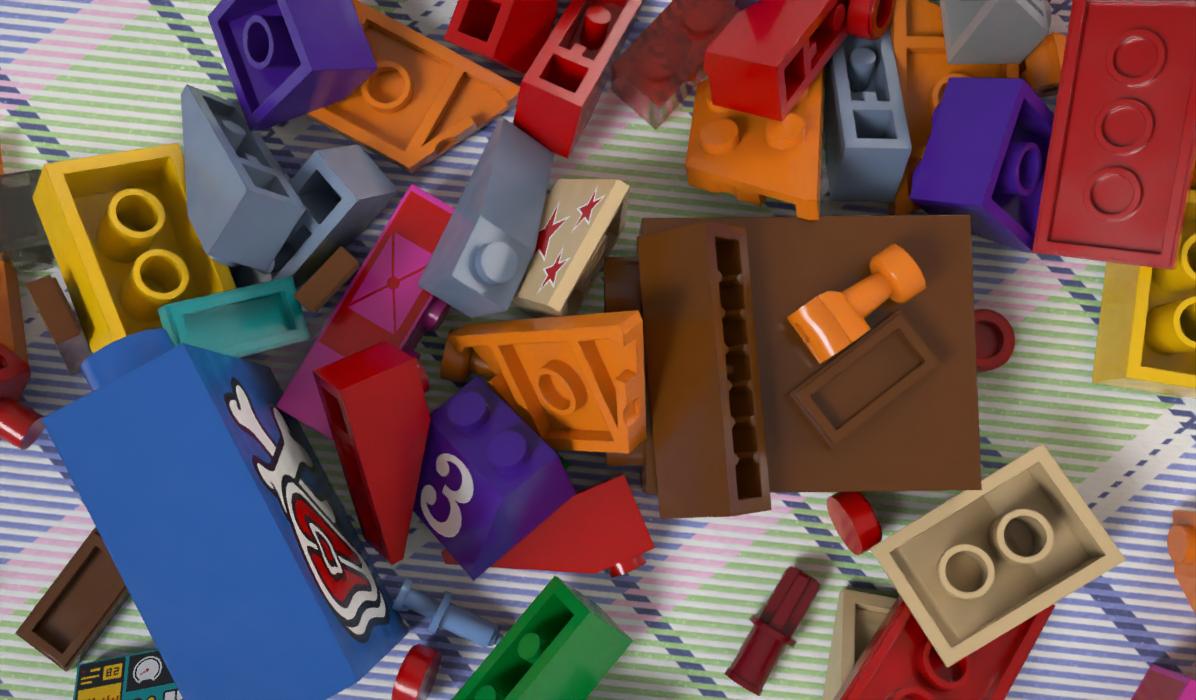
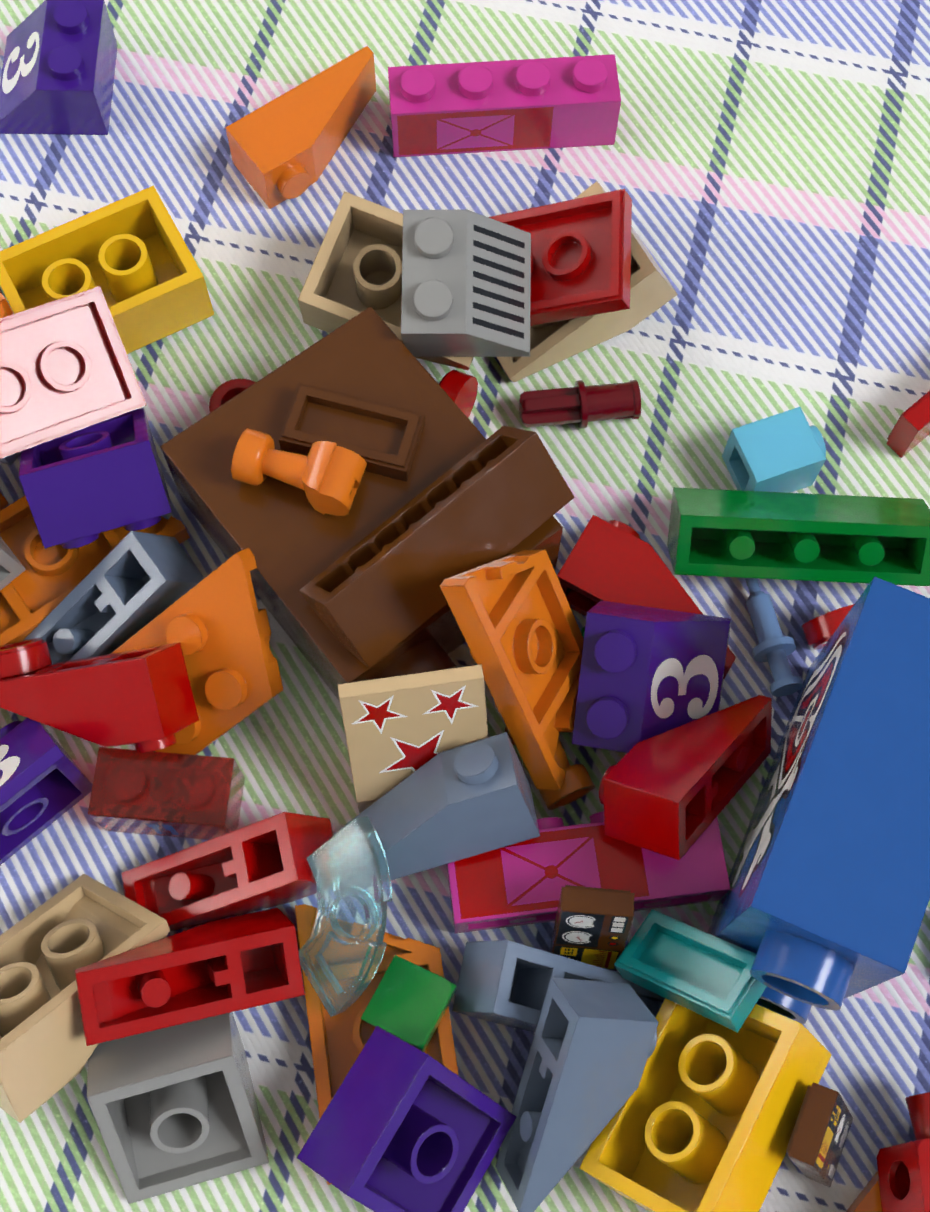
camera: 125 degrees left, 15 degrees down
none -> clear light blue tile [299,816,392,1017]
none -> green slope [361,955,457,1052]
none -> light grey slope [401,210,531,357]

